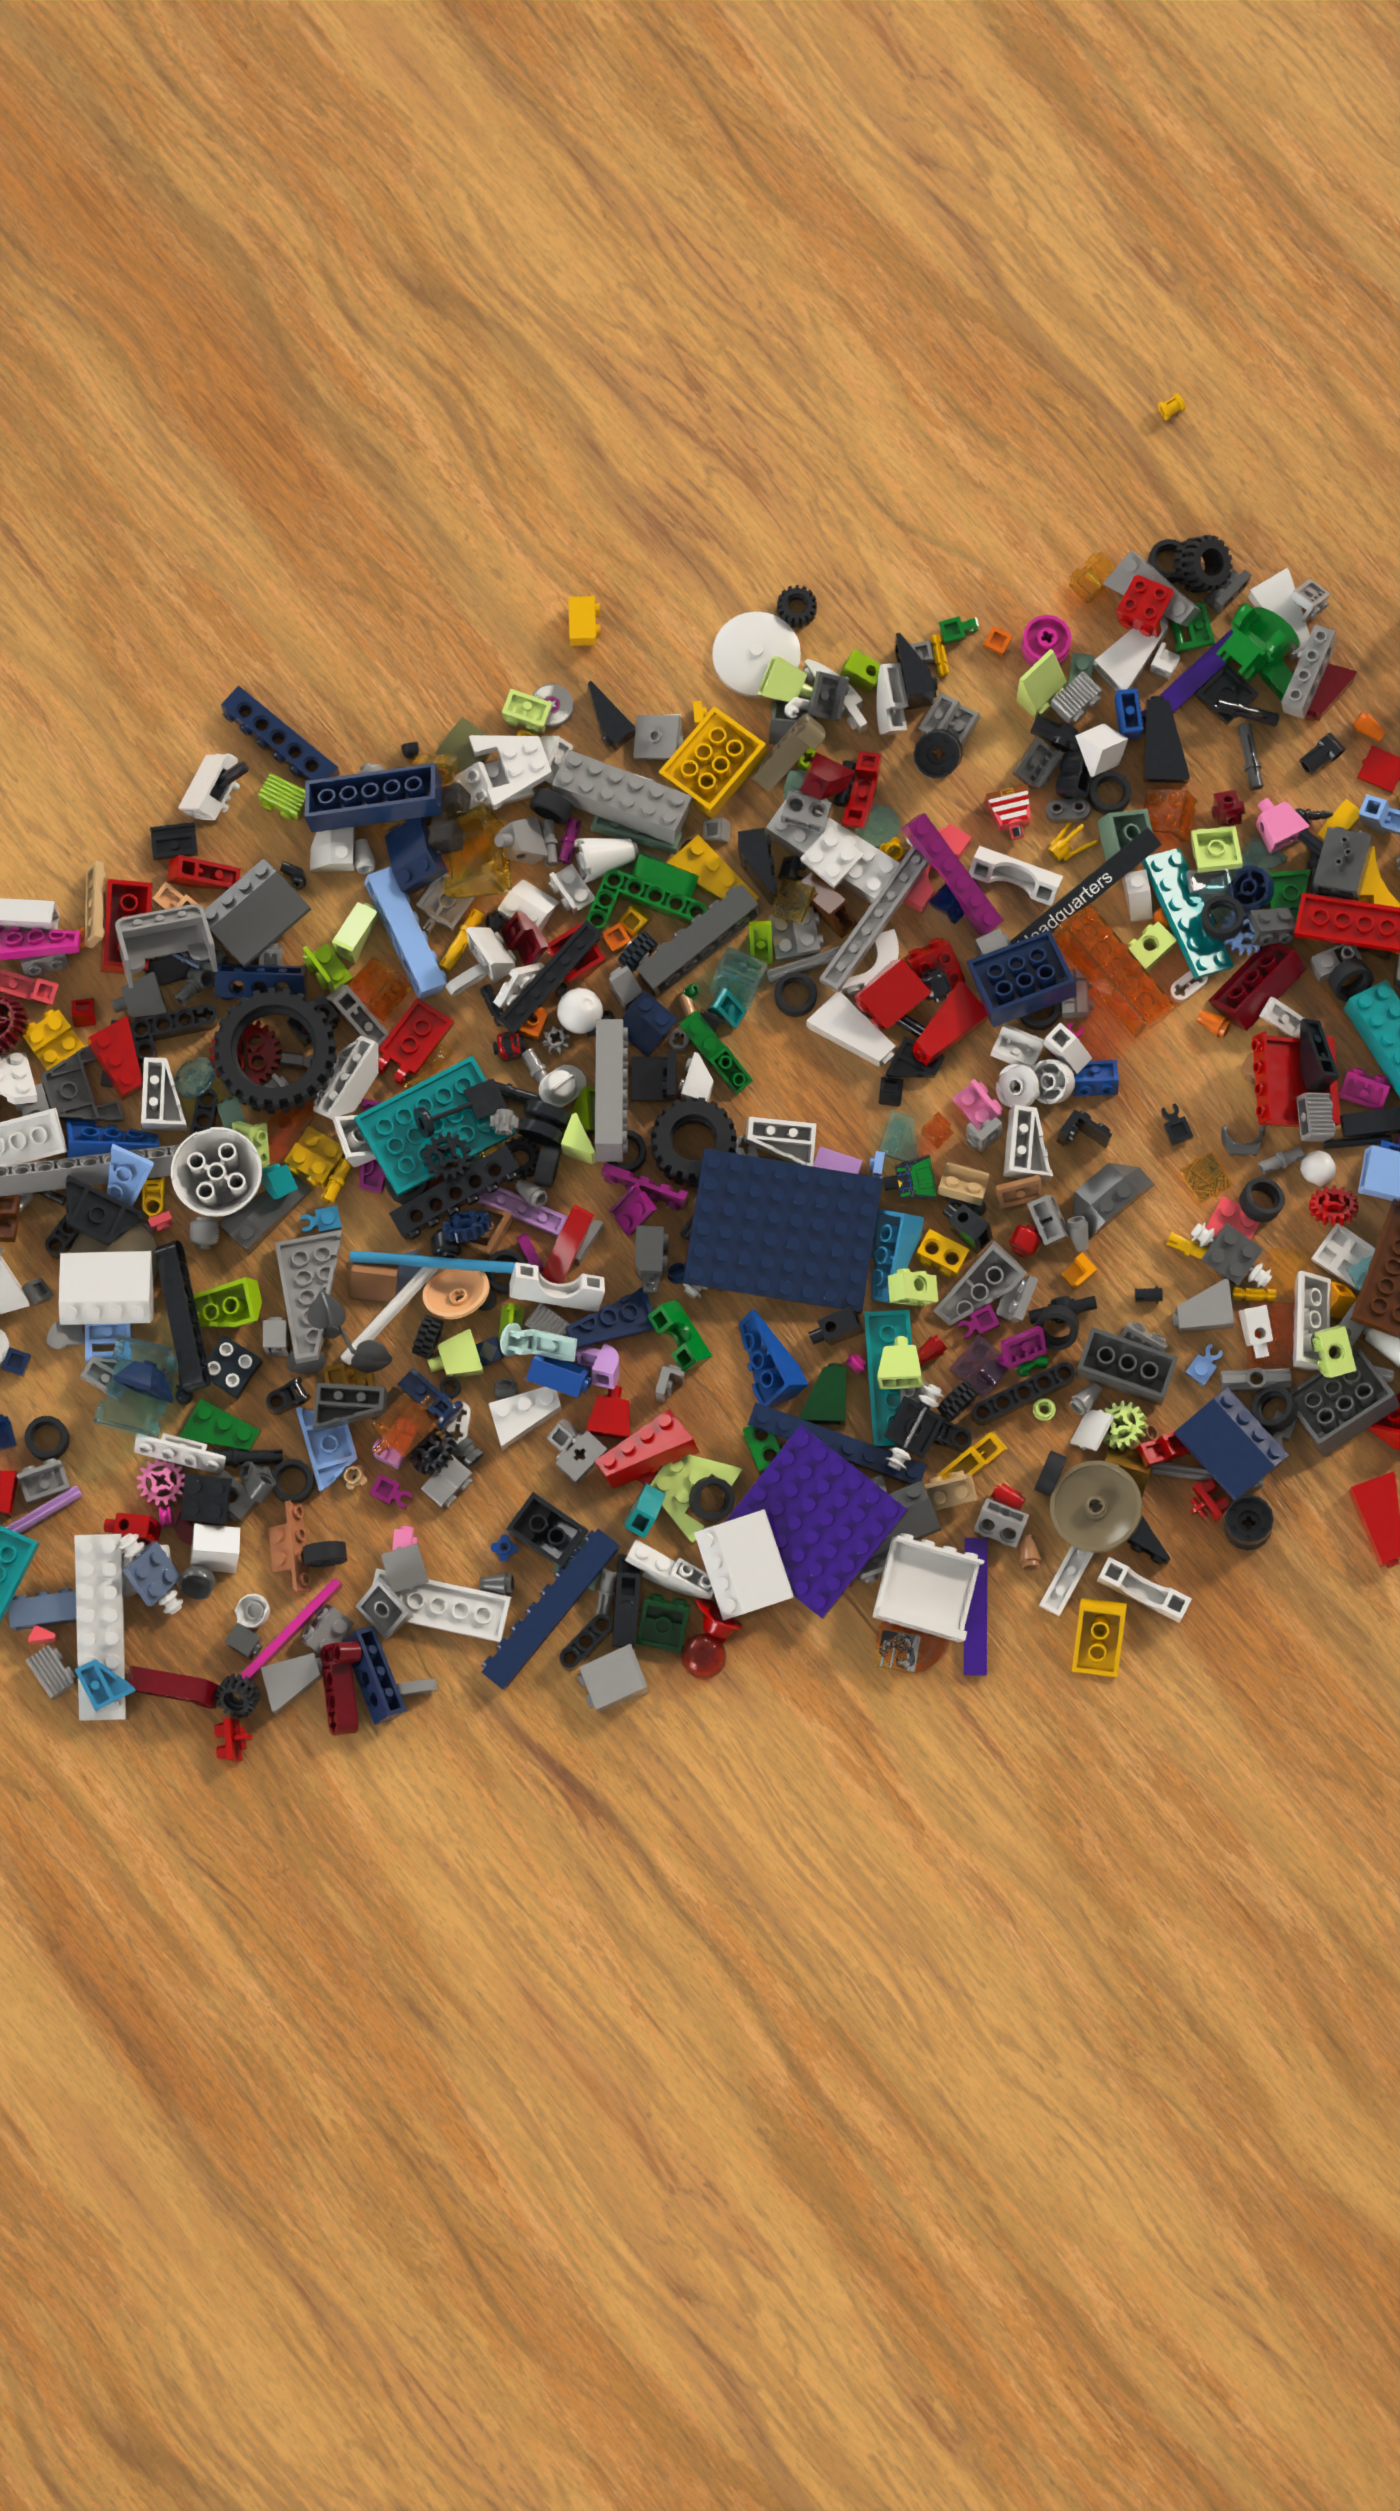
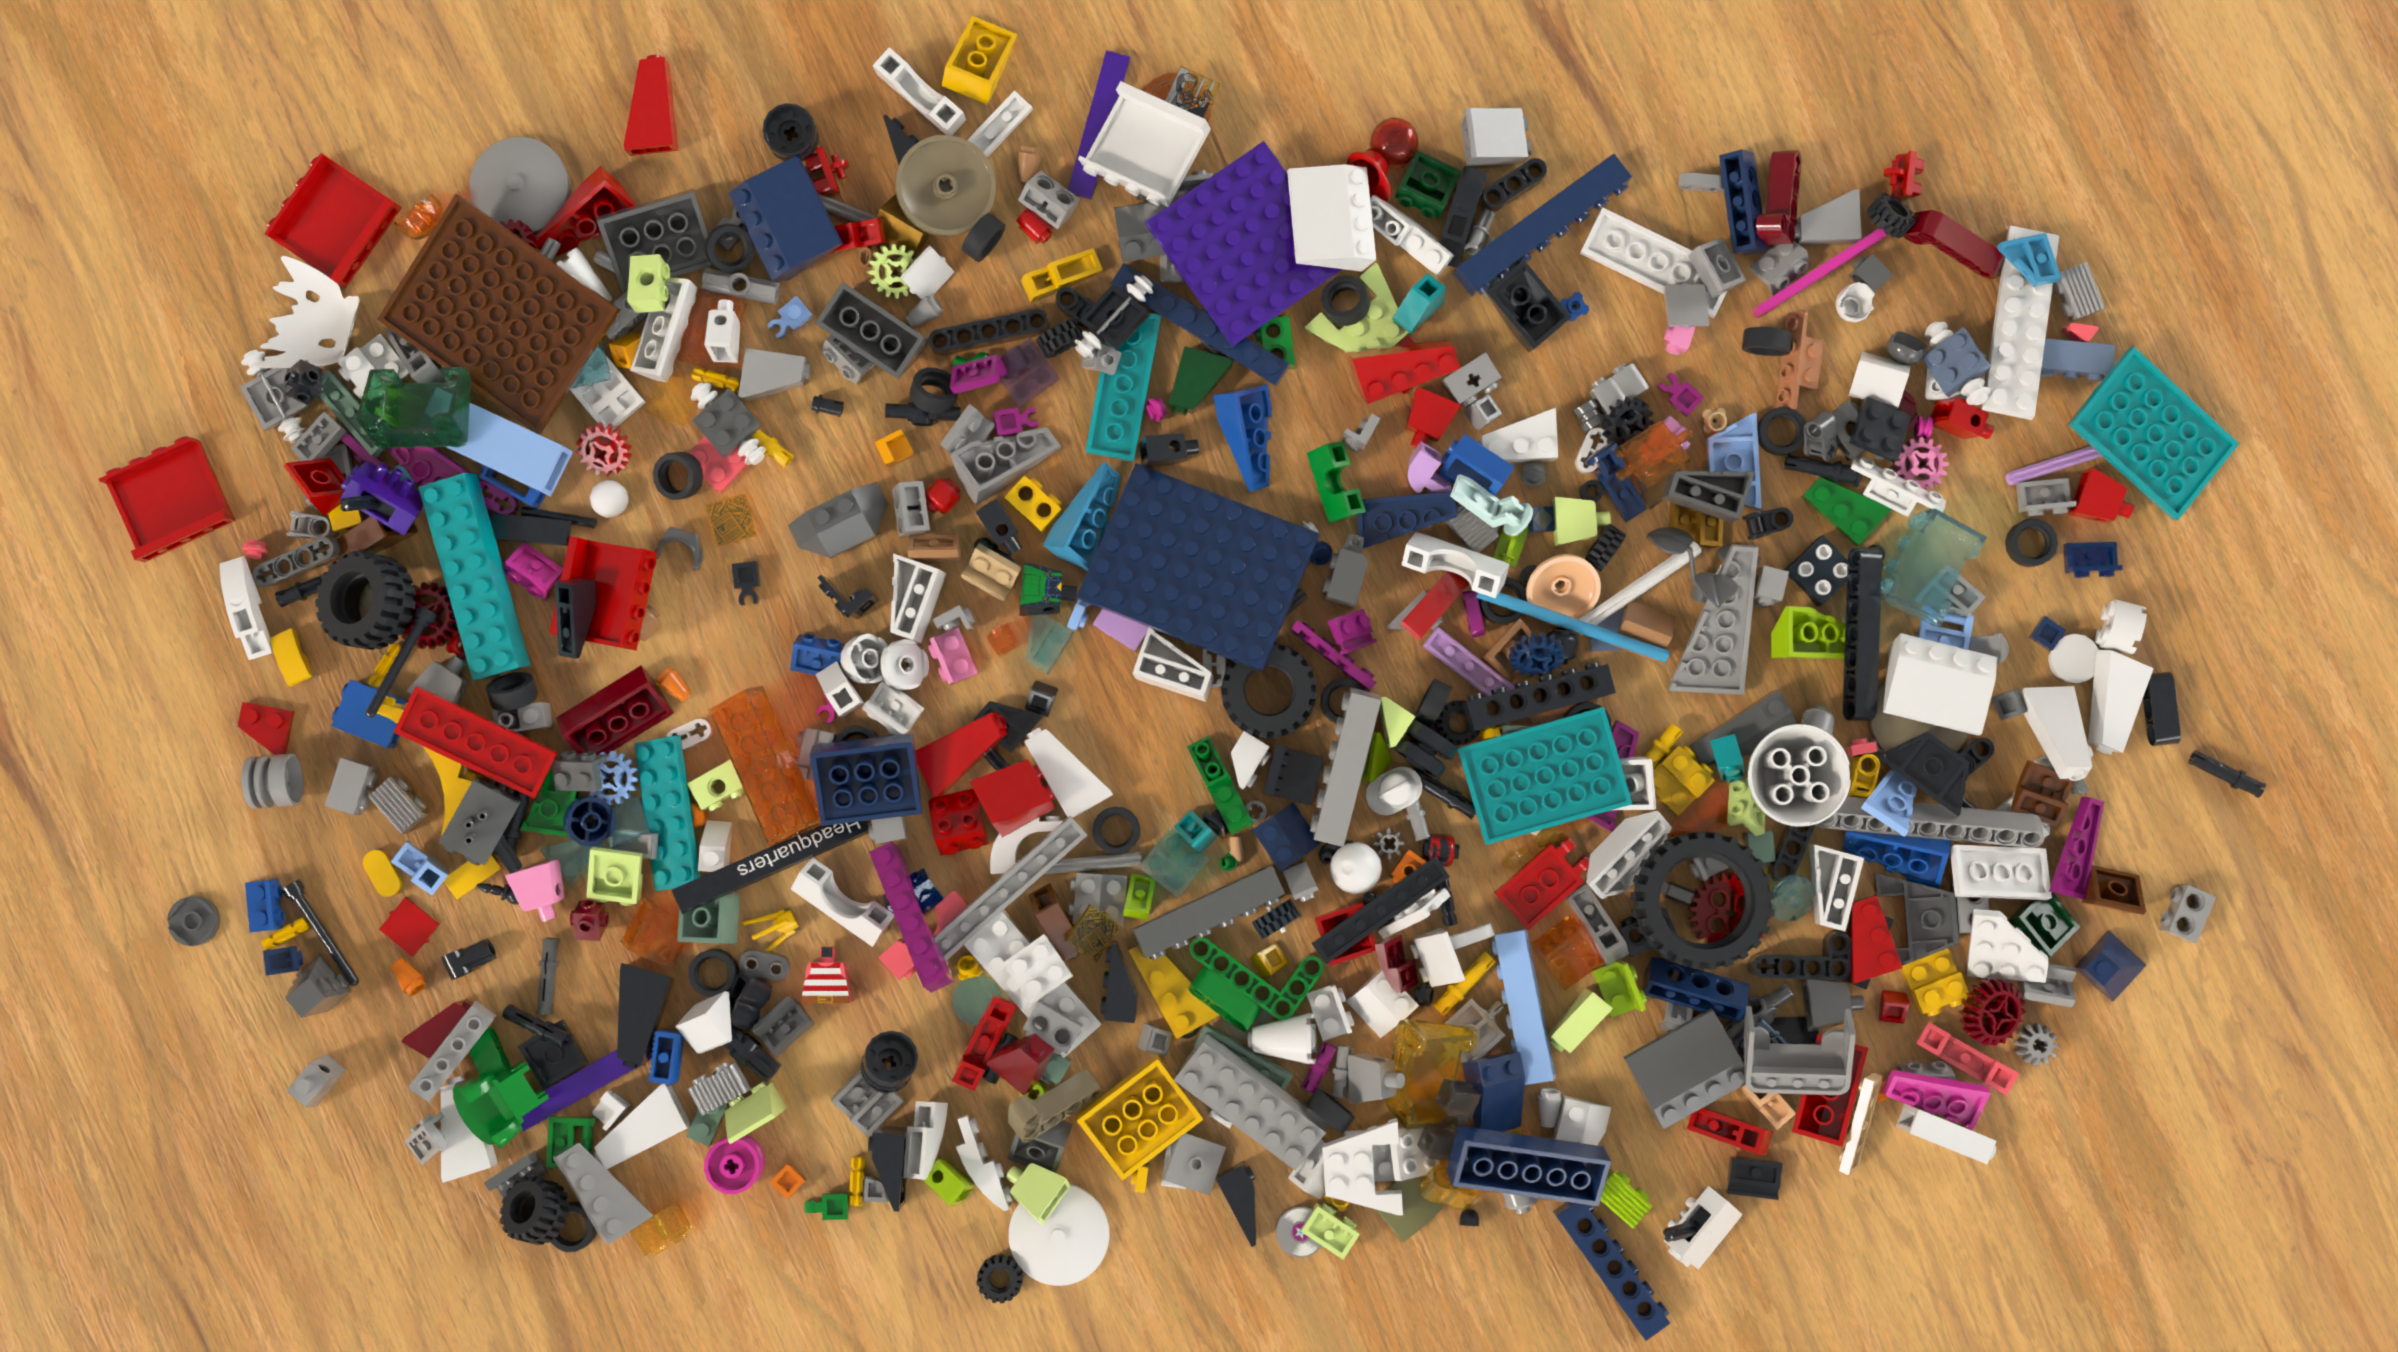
camera: 165 degrees left, 10 degrees up
dark blue slope [113,1360,174,1403] -> none
black arm [280,861,307,889] -> none
dark azure plate [300,1206,342,1233] -> none
black piece [414,1078,508,1138] -> none
black gear [423,1132,472,1182] -> none
dark grey cone [479,1572,514,1595] -> none
light grey gear [490,1109,519,1135] -> none
light grey cone [515,1179,548,1208] -> none
yellow brick [568,596,601,646] -> none
orange plate [602,922,632,954] -> none
black tile [777,855,807,881] -> none
white arm [784,697,810,718] -> none
dark grey bracket [807,671,849,721] -> none
yellowish green torso [877,1336,923,1389] -> none
yellowish green brick [888,1269,938,1307] -> none
red cone [917,1334,948,1366] -> none
black head [920,967,951,1003] -> none
tan bracket [923,1470,978,1511] -> none
yellowish green plate [1033,1398,1056,1421] -> none
light grey cone [1066,1216,1089,1251] -> none
red bracket [1116,575,1174,638] -> none
black tyre [1201,895,1244,940] -> none
light grey pin [1258,1145,1305,1176] -> none
white plate [1259,997,1305,1038] -> none
light grey brick [1296,1093,1335,1142] -> none

